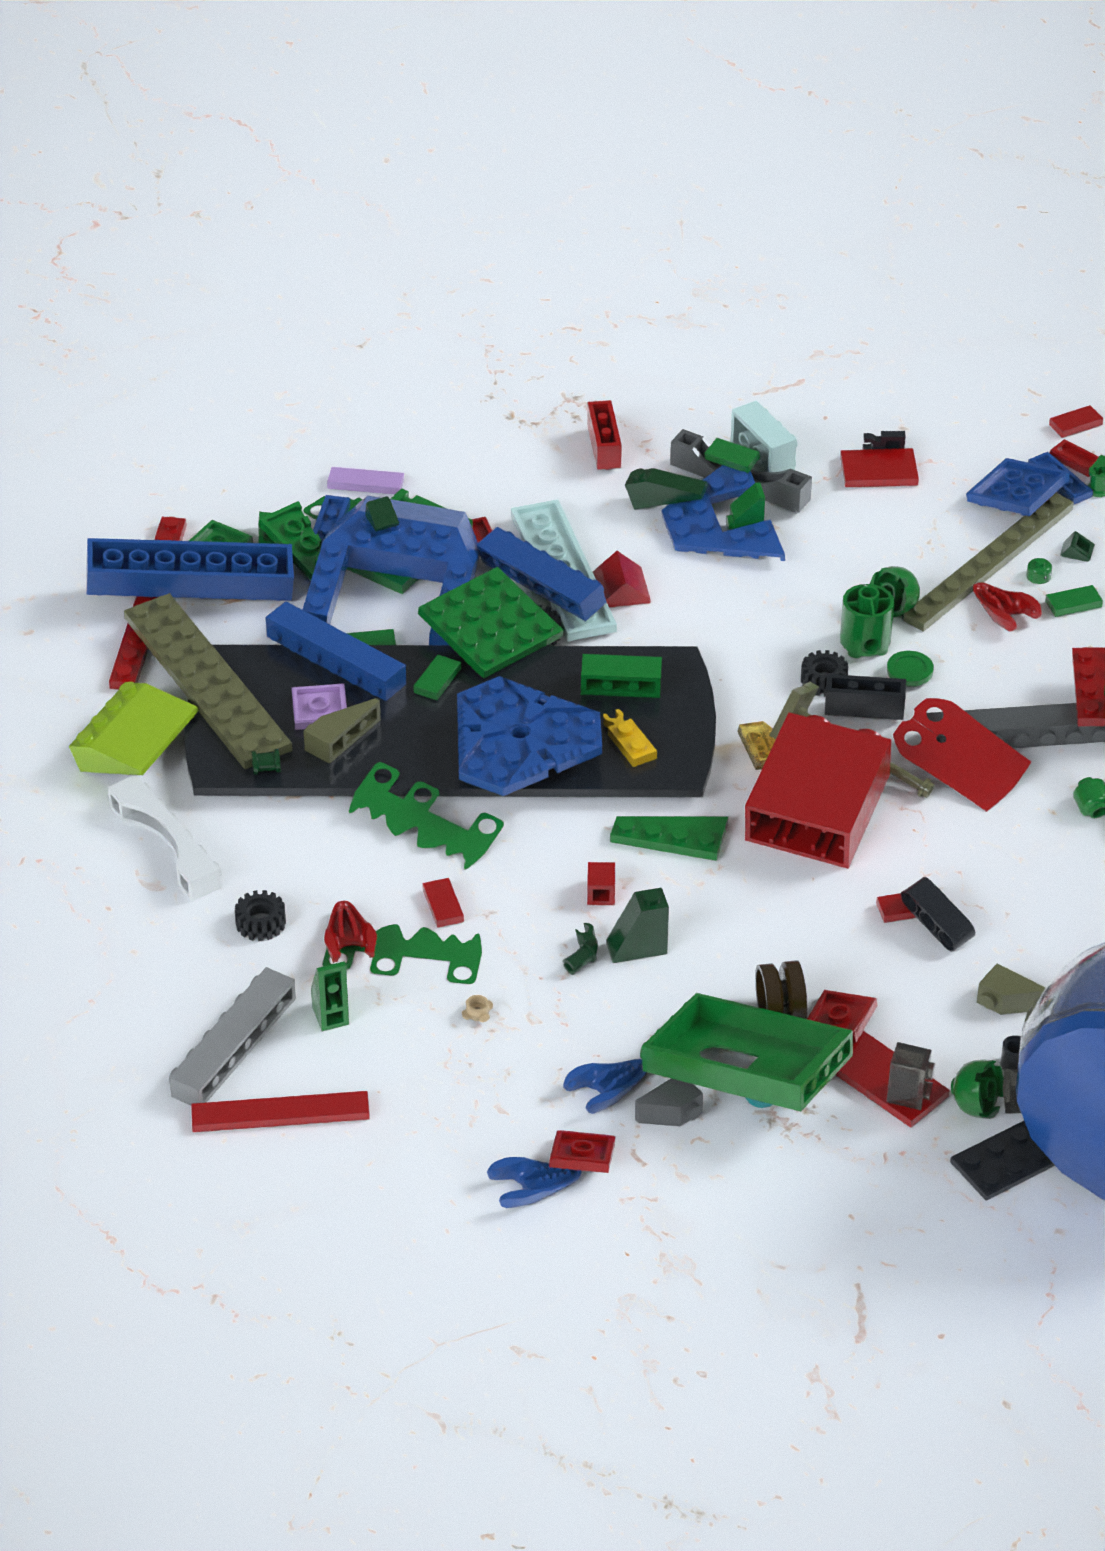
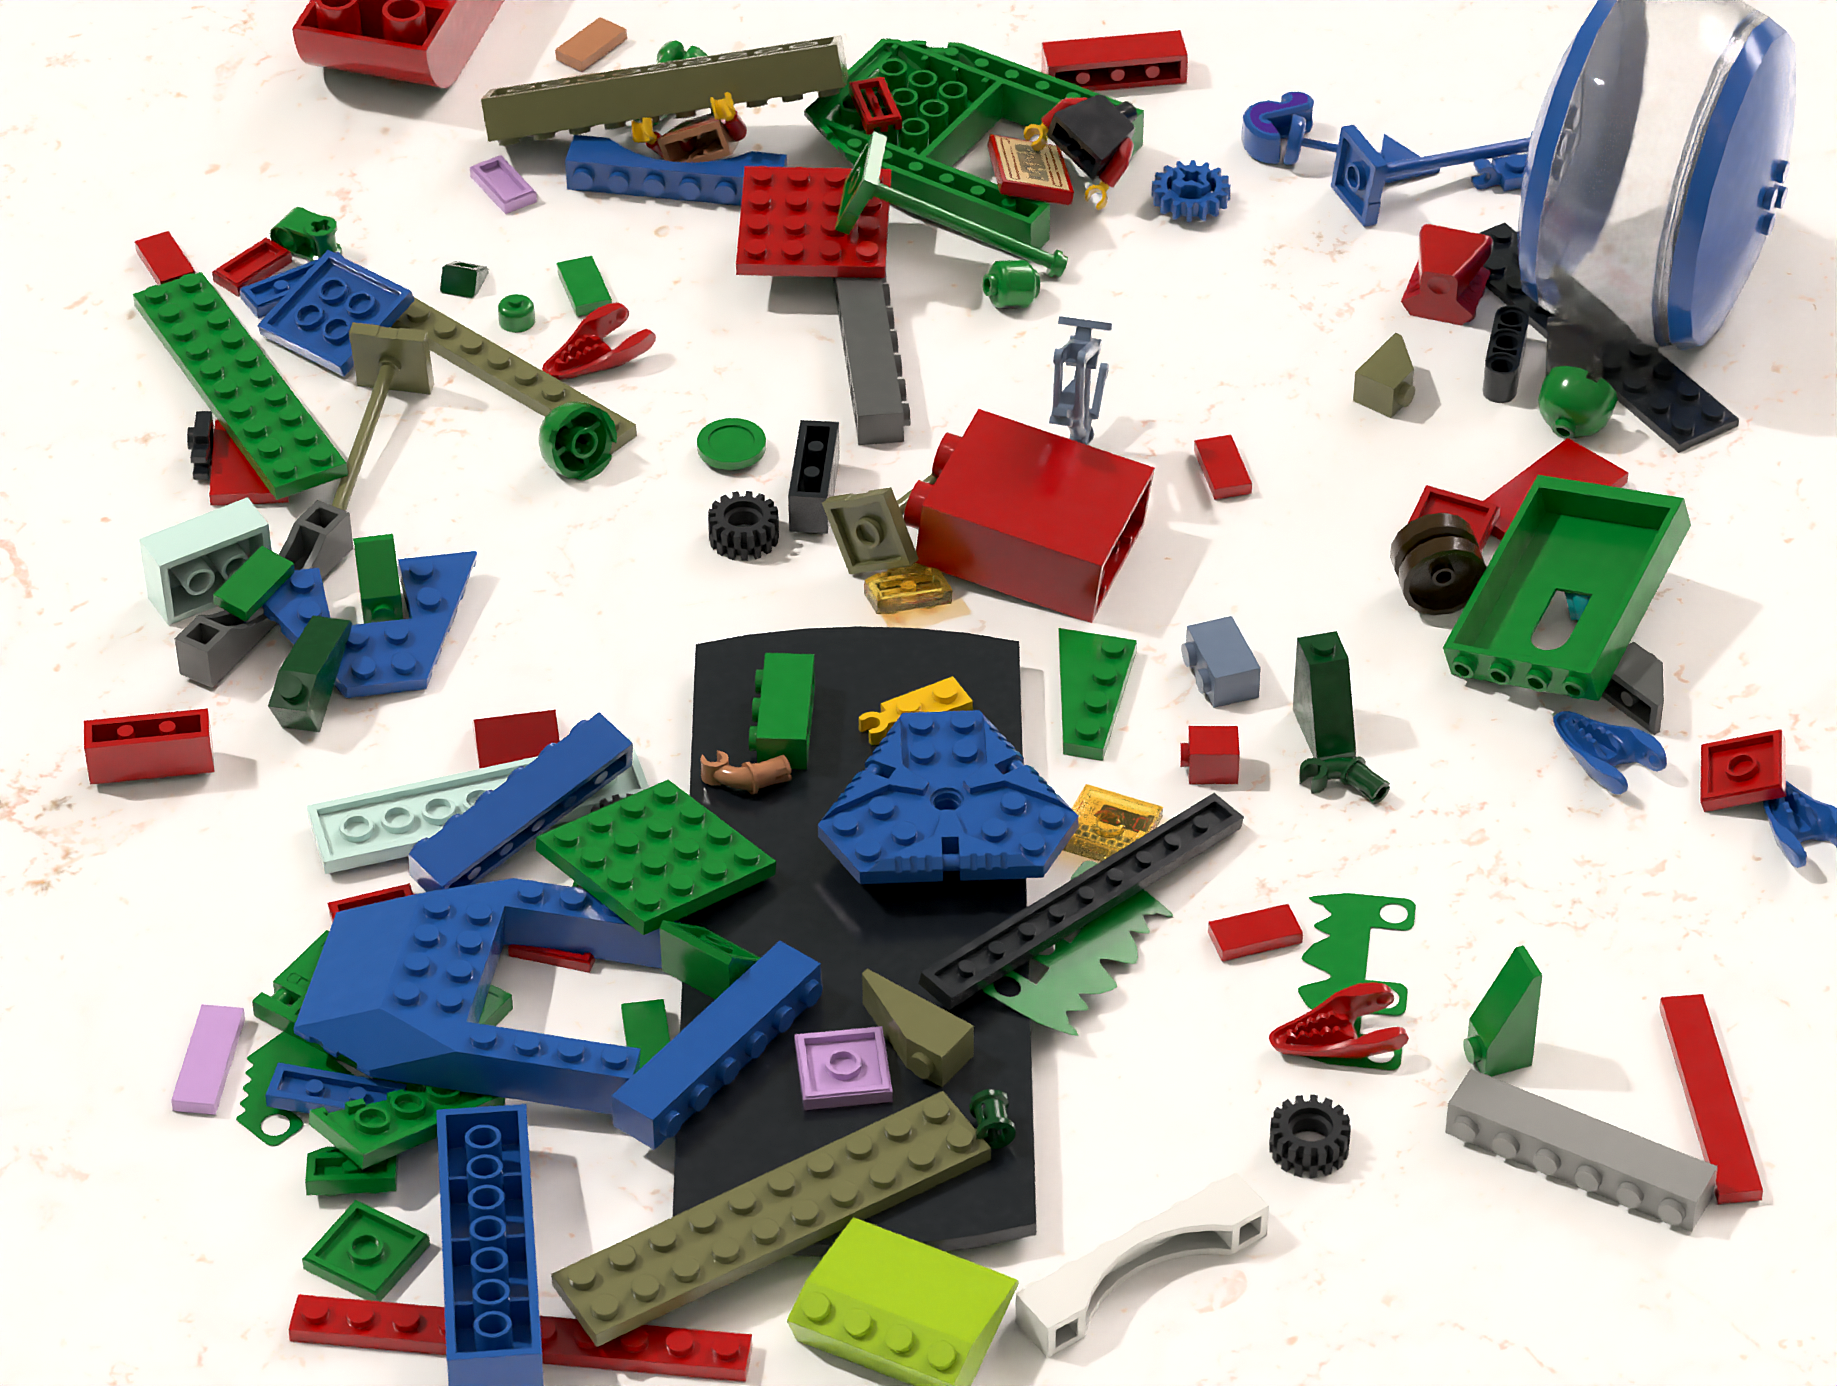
camera: 90 degrees left, 0 degrees up
dark green slope [365,496,399,532] -> none
green tile [414,655,461,700] -> none
tan plate [462,995,493,1022] -> none
green cylinder [840,584,894,658] -> none
clear smoke brick [887,1042,936,1110] -> none
red piece [893,698,1031,812] -> none
black beam [901,877,976,952] -> none
none -> green plate [132,271,348,500]
none -> olive tile [332,322,434,512]
none -> green slope [660,920,760,1000]
none -> nougat piece [700,750,792,795]
none -> black plate [918,793,1244,1010]
none -> sand blue piece [1049,316,1113,445]
none -> clear yellow tile [1062,784,1163,862]
none -> sand blue brick [1181,616,1261,708]

